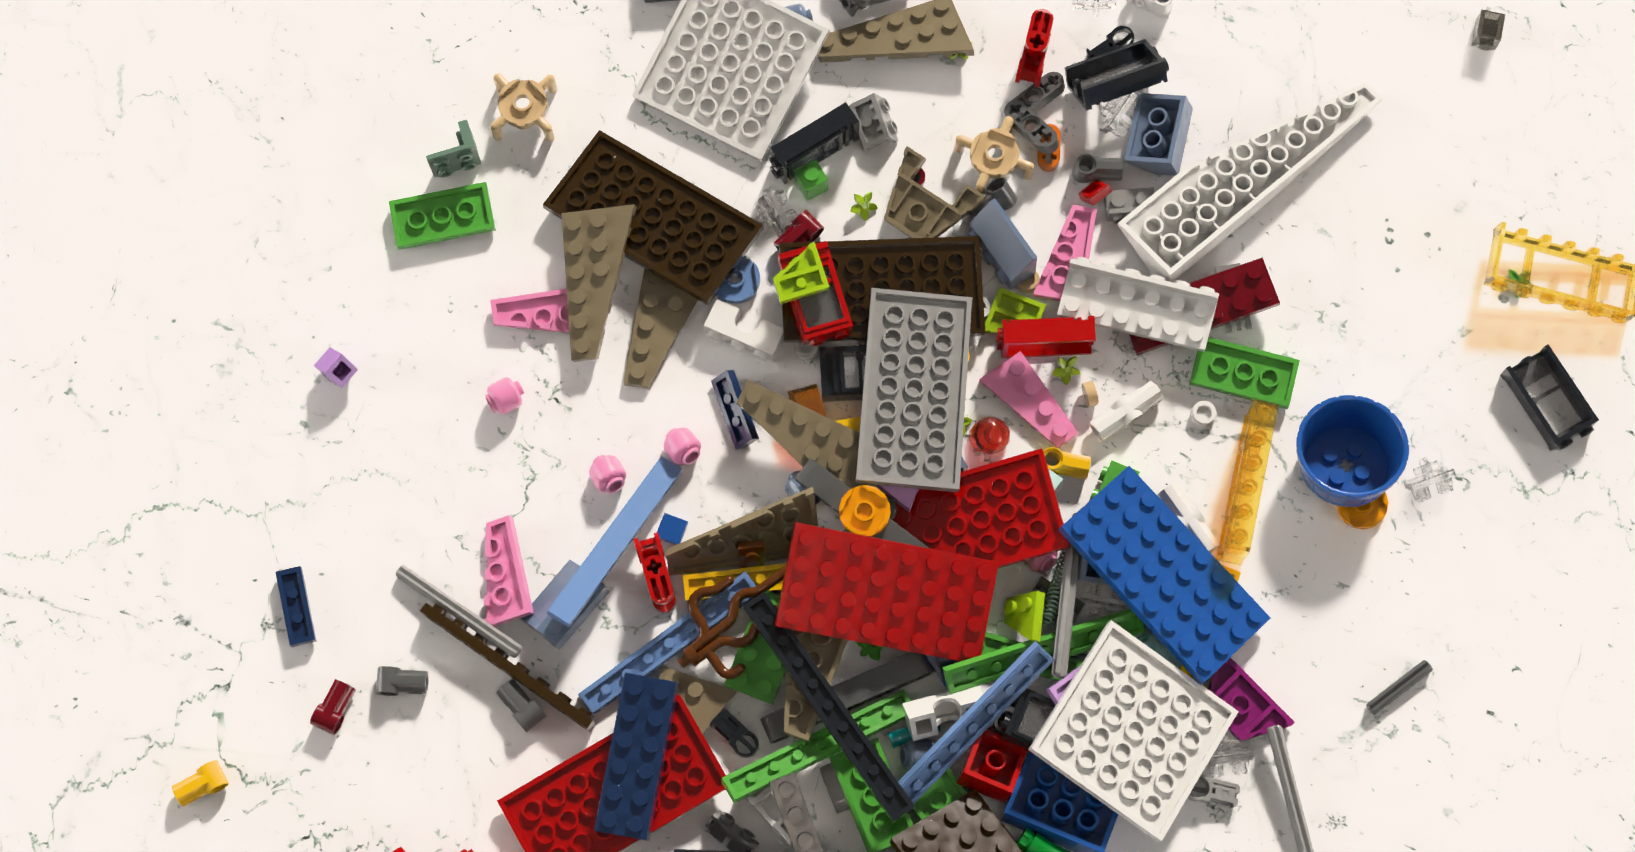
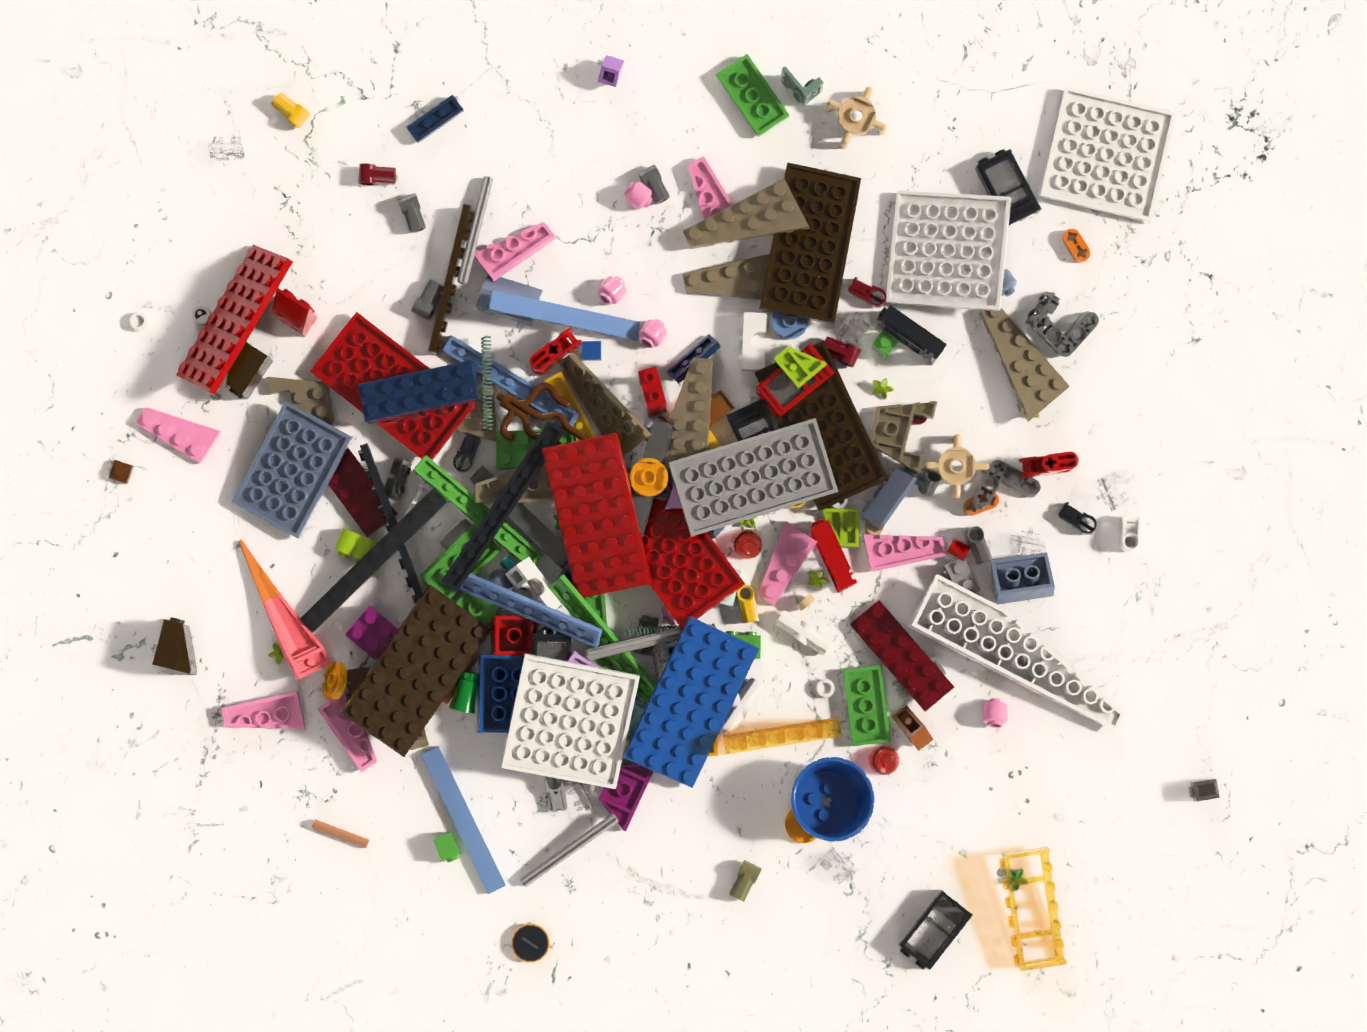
camera: 65 degrees right, 10 degrees up
reddish brown plate [737,540,766,568] -> none
light grey bracket [849,93,899,151] -> none
lime wing [1004,591,1045,642] -> none
white bracket [1057,257,1219,352] -> none
black door [1064,39,1169,111] -> none
dark grey axle [1366,660,1433,715] -> none
none -> sand green piece [481,336,493,430]
none -> dark grey piece [638,164,670,205]
none -> red door [638,366,667,417]
none -> olive piece [729,860,762,902]
none -> dark red piece [848,277,887,308]
none -> clear red hair [868,746,900,775]
none -> dark orange slope [891,705,934,751]
none -> bright pink head [982,698,1008,728]

